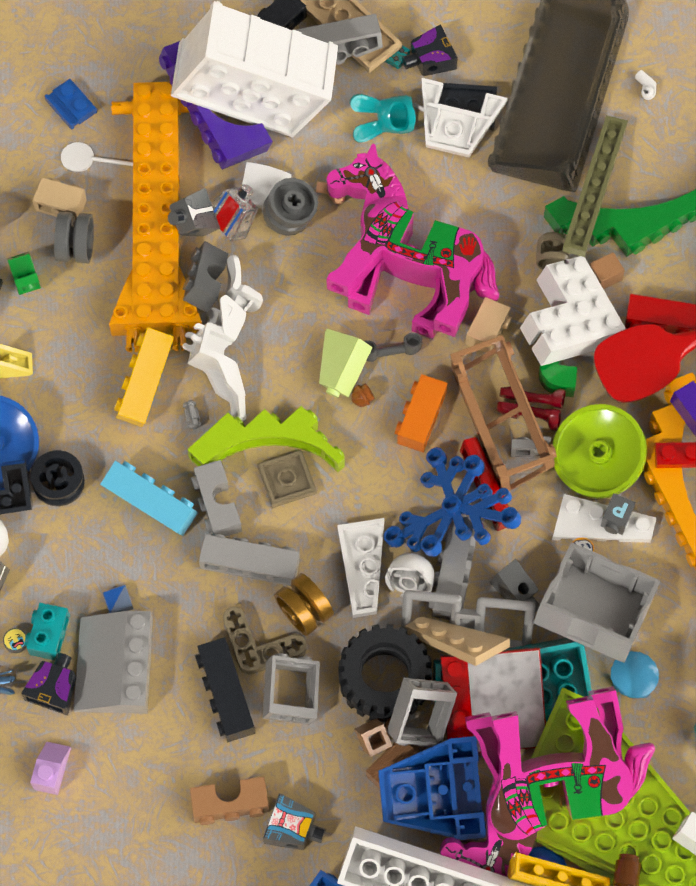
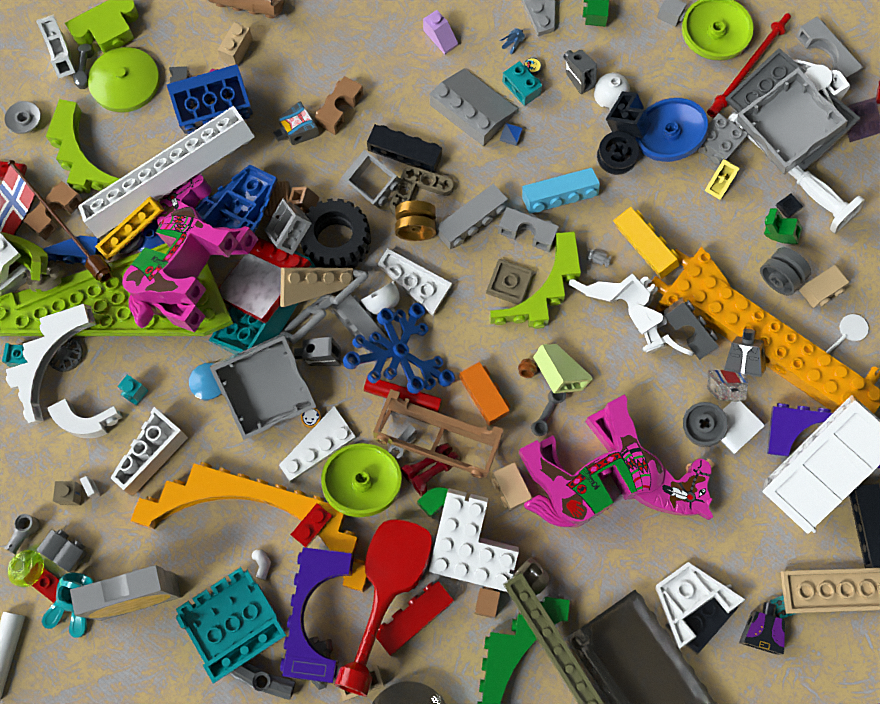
camera: 130 degrees right, 5 degrees up
torso [21,653,76,716] -> none
light grey wedge [296,14,383,65] -> none
teal piece [350,94,416,143] -> none
dark grey brick [601,493,636,535] -> none

